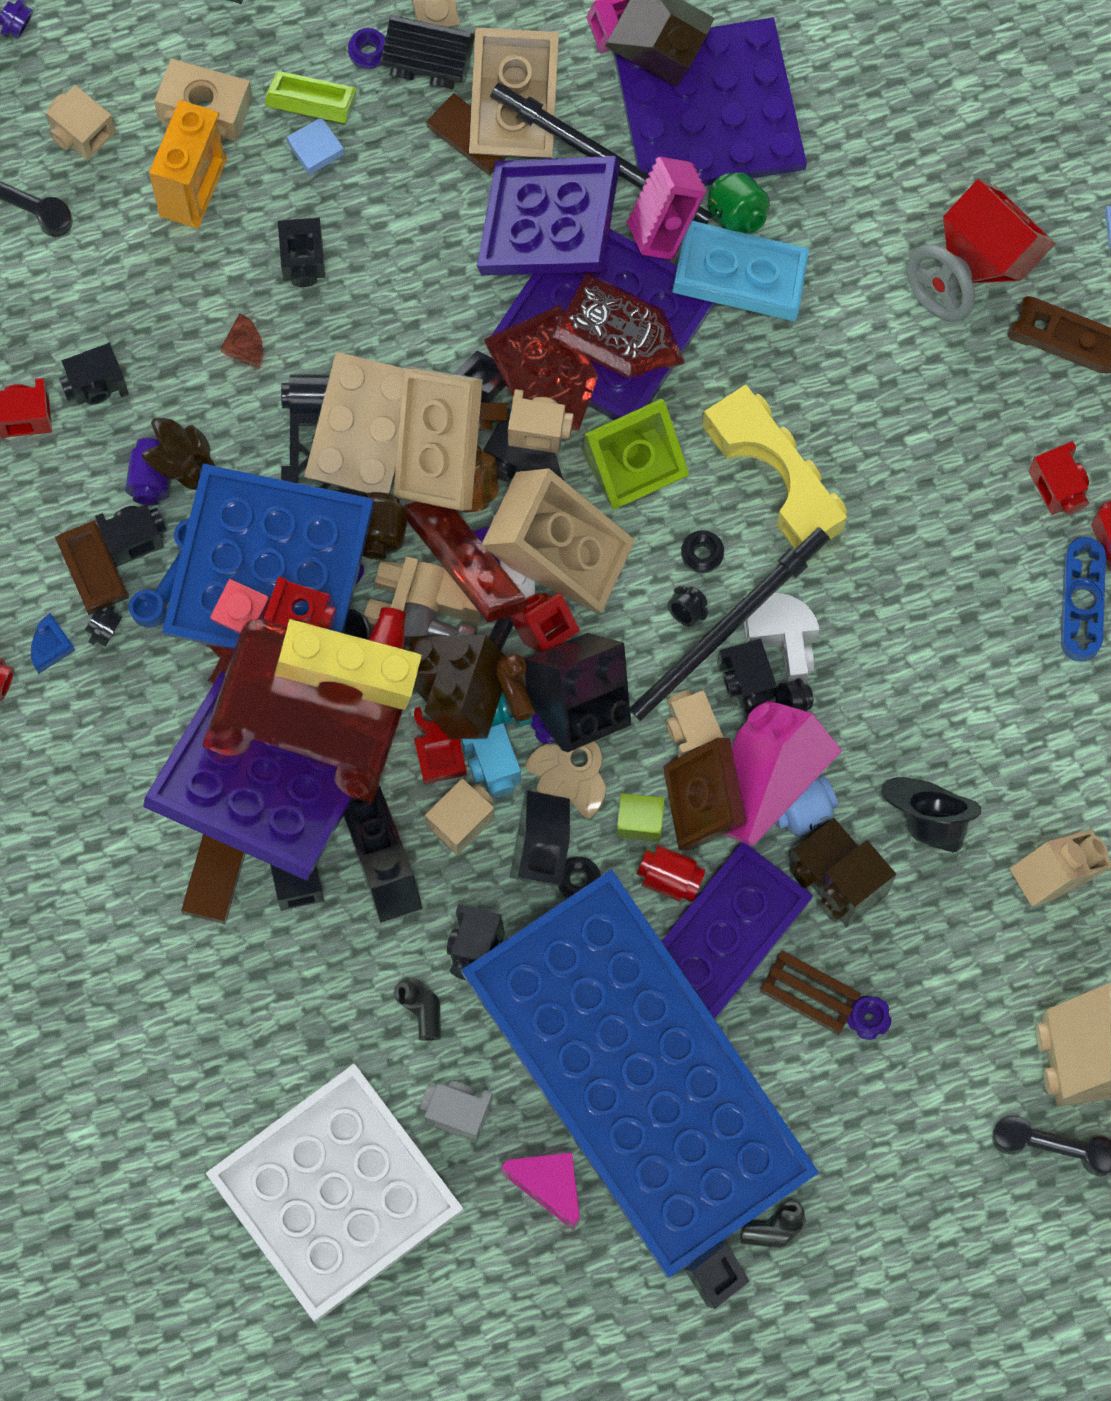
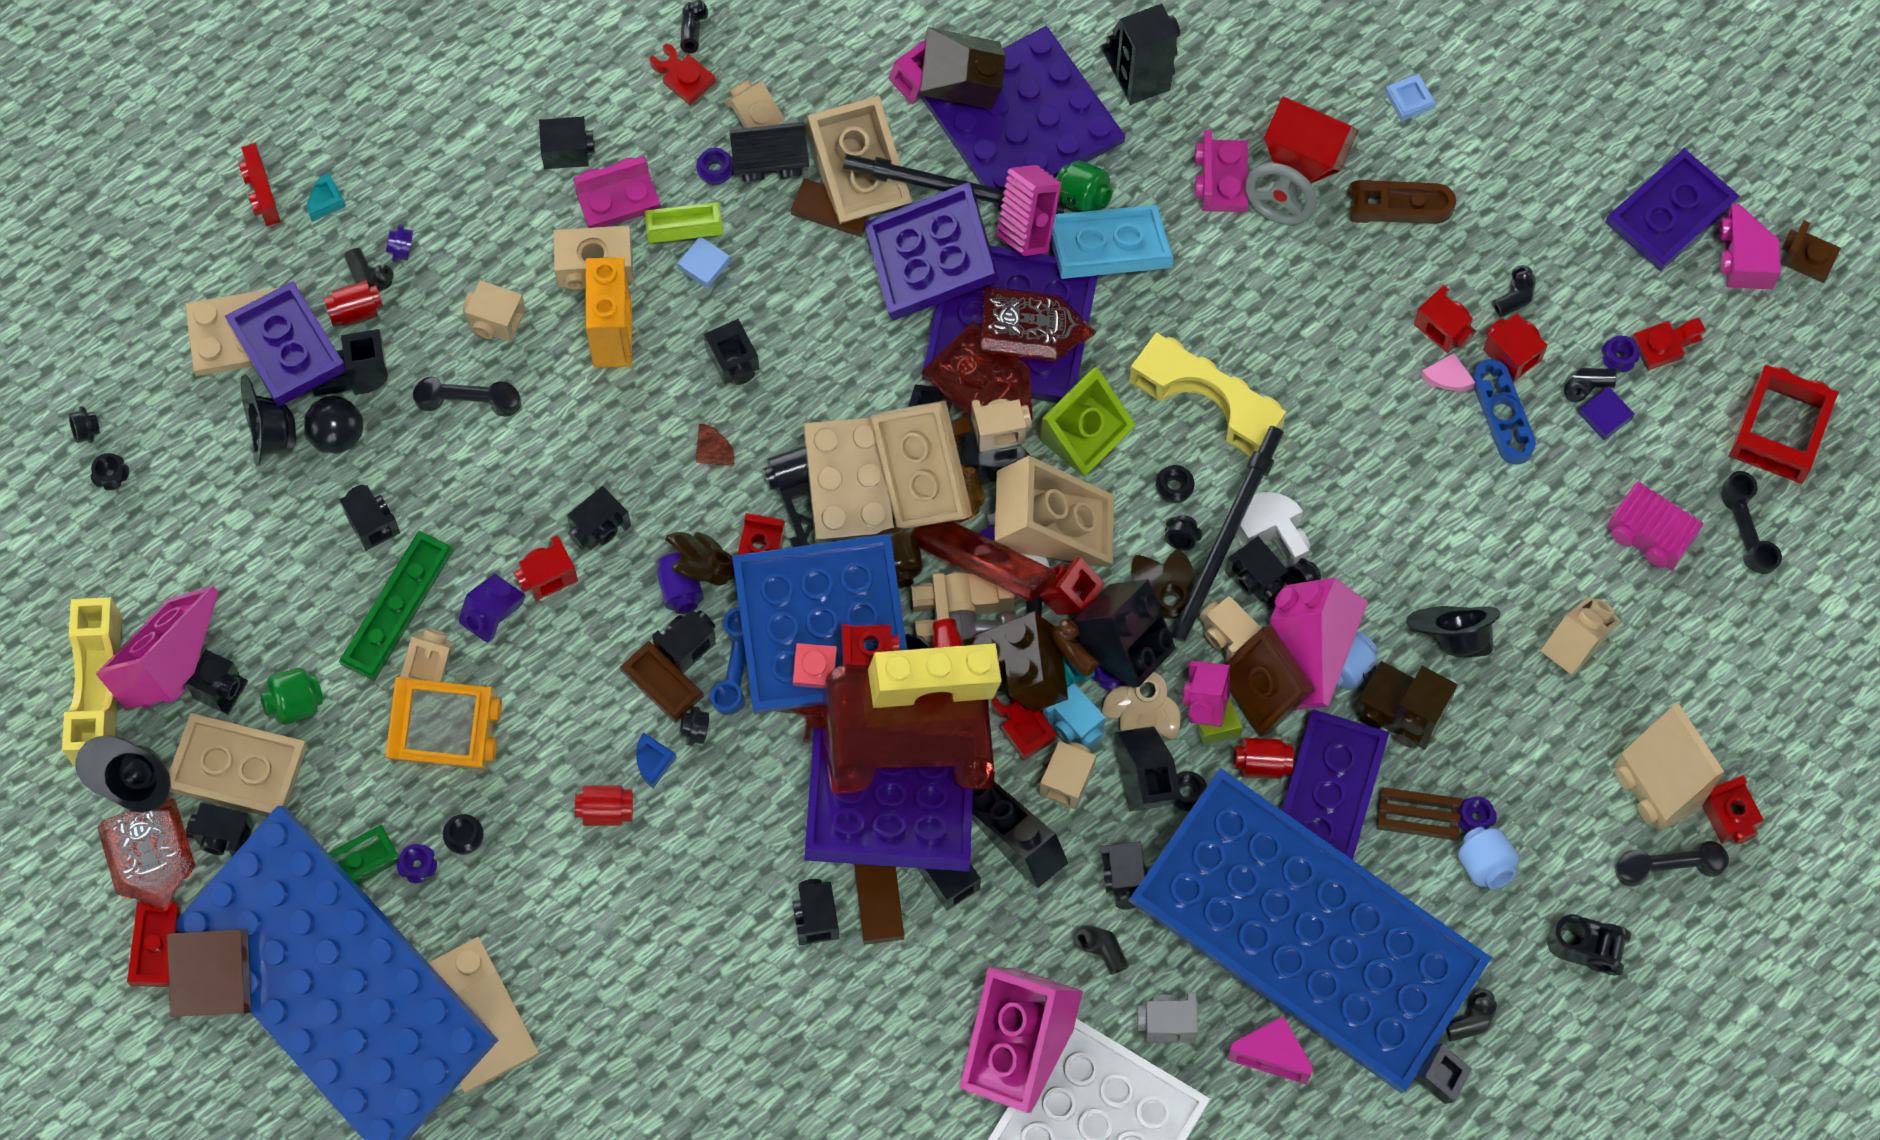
camera: 20 degrees left, 5 degrees down
none -> dark pink bracket [573,156,661,228]
none -> red brick [737,513,786,555]
none -> black brick [792,879,840,946]
none -> dark pink slope [959,967,1083,1113]
none -> black wedge [1100,3,1180,105]
none -> dark brown plate [1131,549,1194,619]
none -> dark pink brick [1183,661,1230,726]
none -> dark pink bracket [1195,130,1248,212]
none -> bright pink tile [1421,353,1476,392]
none -> light blue head [1458,827,1519,889]
none -> black piece [1547,914,1632,976]

